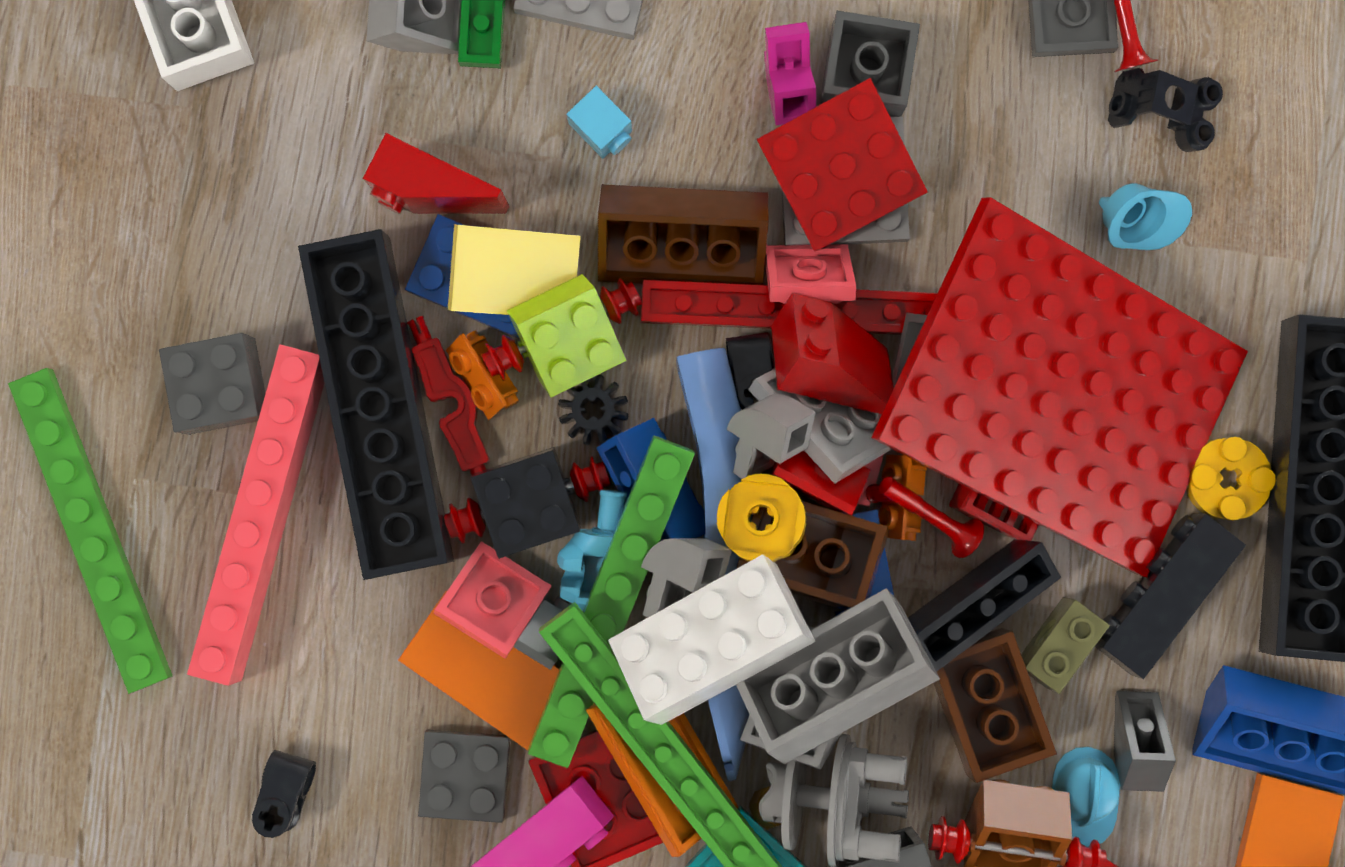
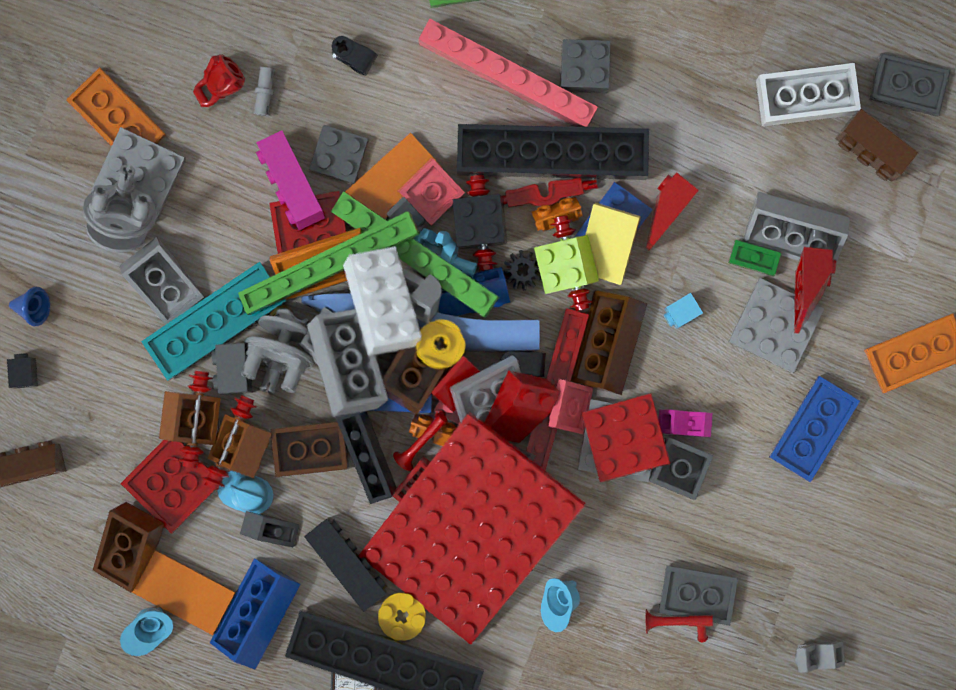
camera: 110 degrees right, 0 degrees up
light grey brick [727,394,816,479] -> none
olive brick [1021,597,1110,694] -> none
black piece [1108,67,1223,152] -> none

